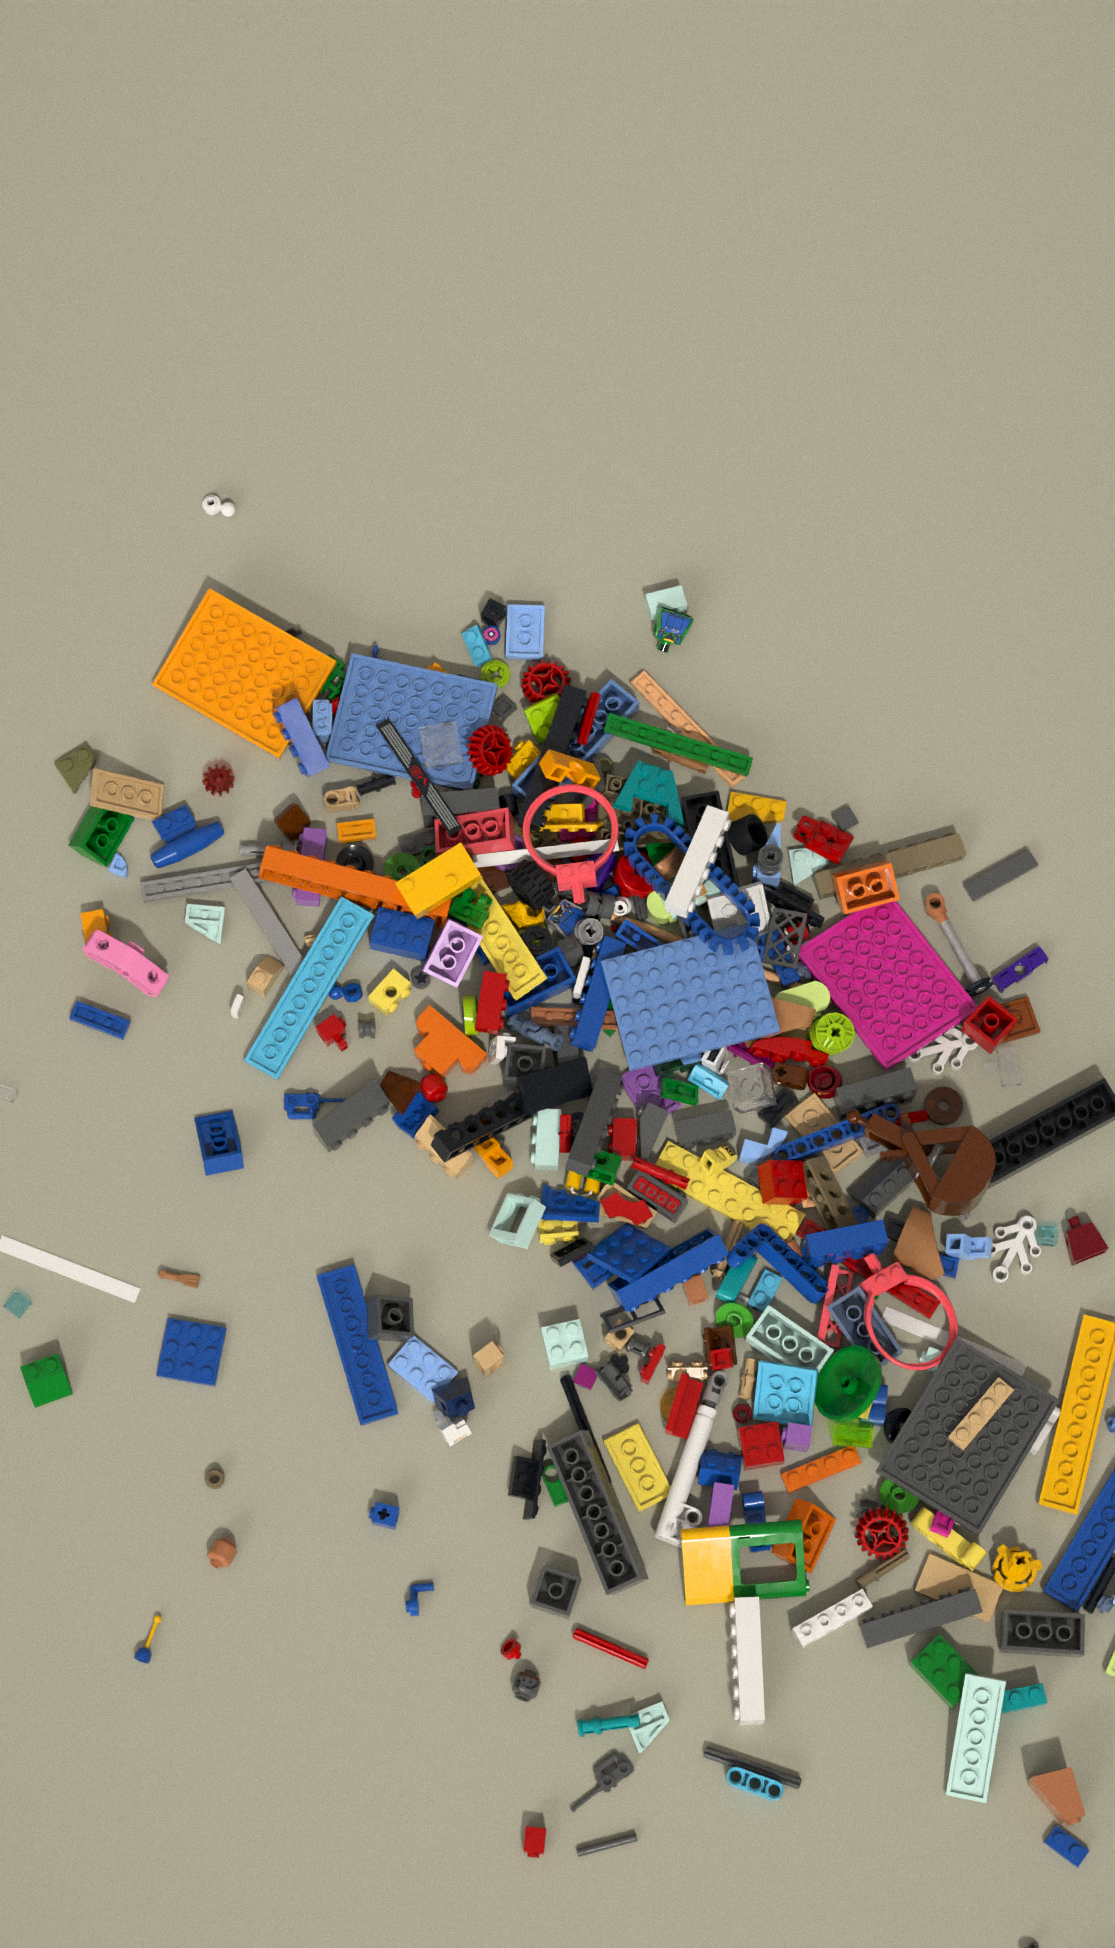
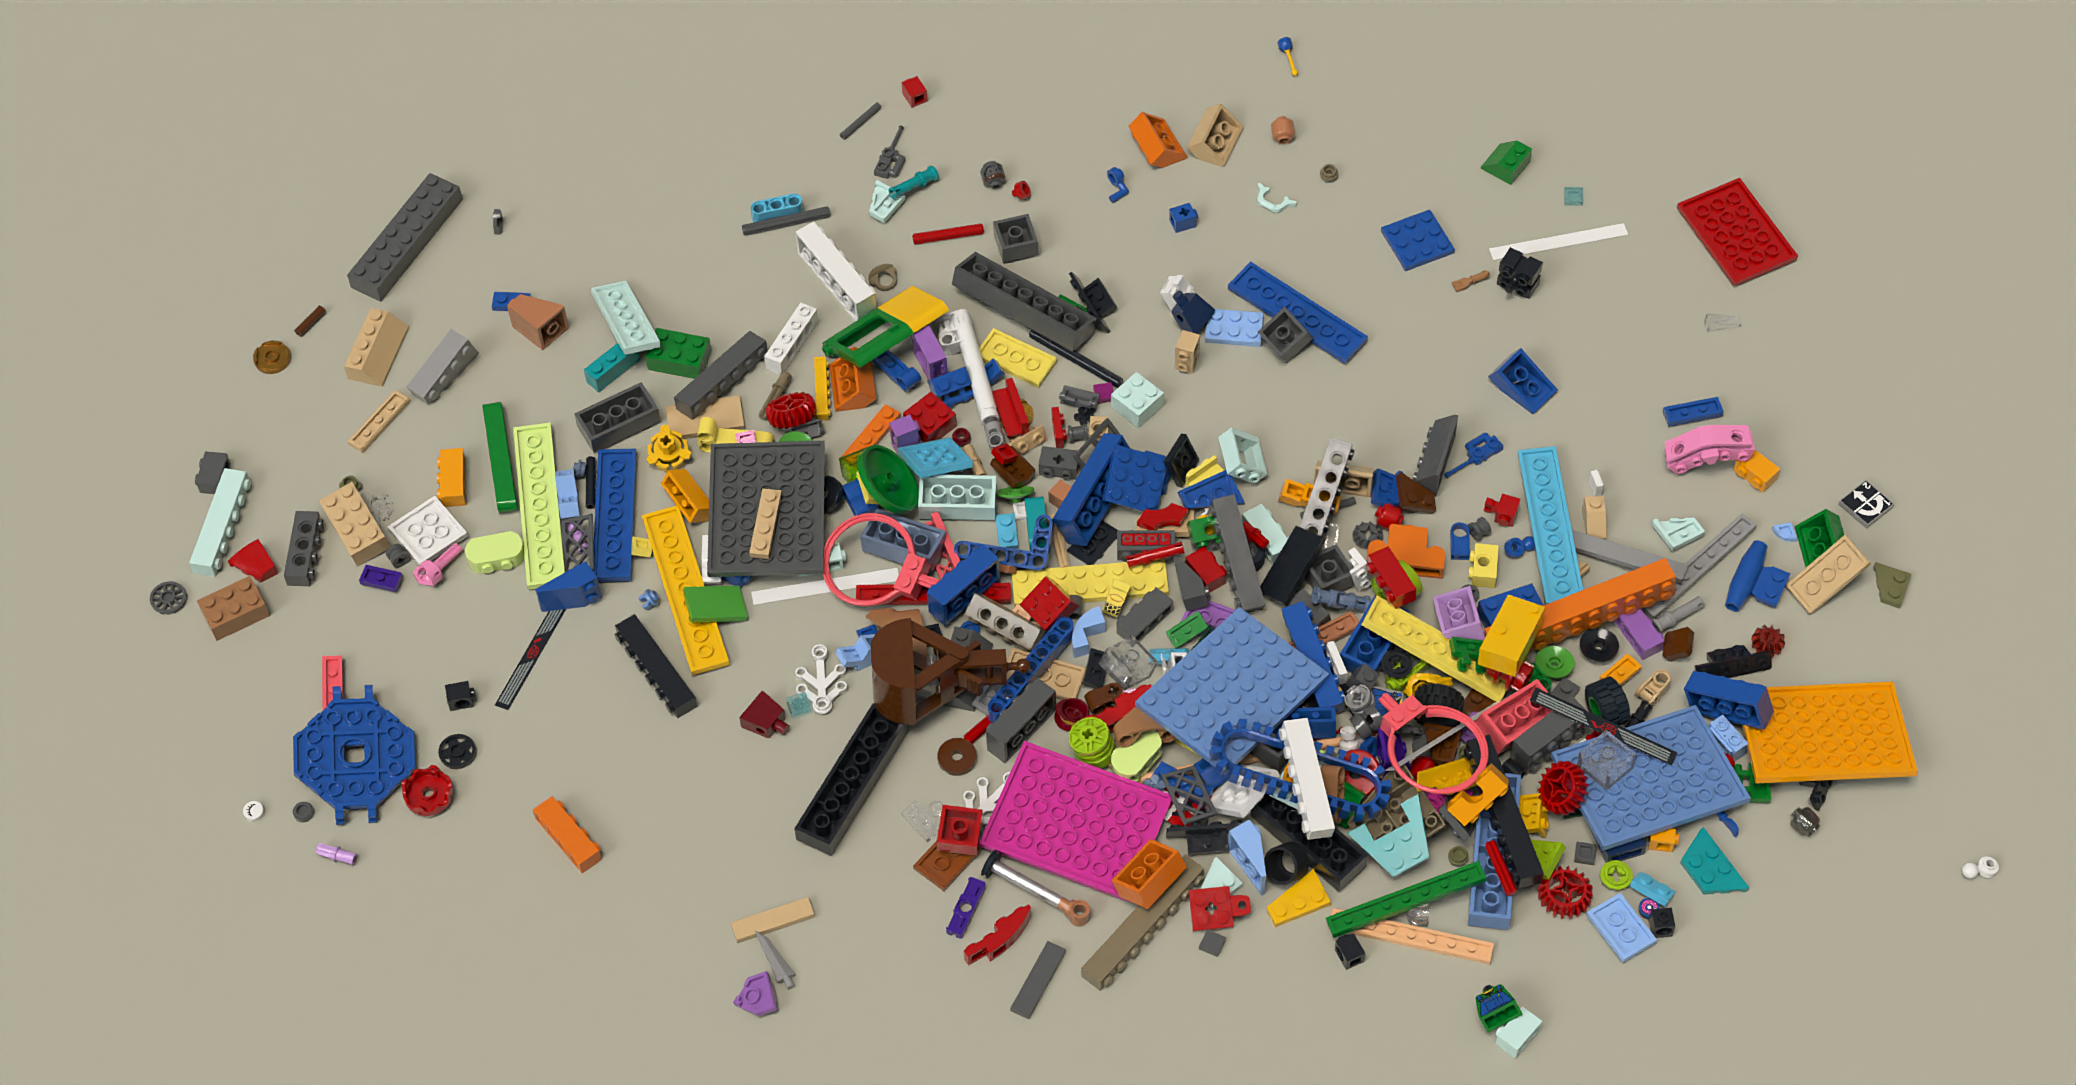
camera: 150 degrees right, 15 degrees down
dark grey wheel [757,844,783,876] -> none
none -> light yellow plate [631,537,652,557]
none -> light orange brick [661,469,709,523]
none -> bright green tile [683,586,748,622]
none -> yellow piece [814,356,831,421]
none -> dark tan piece [868,264,897,291]
none -> red slope [964,904,1031,966]
none -> blue plate [985,358,1005,385]
none -> dark grey brick [1039,446,1079,480]
none -> black piece [1067,520,1119,565]
none -> orange slope [1128,112,1187,168]
none -> tan slope [1187,103,1243,167]
none -> light aqua helmet [1257,183,1297,213]
none -> black brick [1335,933,1365,970]
none -> dark grey gear [1352,521,1383,549]
none -> blue piece [1450,522,1470,560]
none -> black brick [1497,247,1543,299]
none -> black wheel [1585,676,1630,726]
none -> teal wing [1680,827,1749,895]
none -> black bracket [1694,645,1772,678]
none -> clear smoke head [1790,807,1820,837]
none -> tile [1839,480,1894,529]

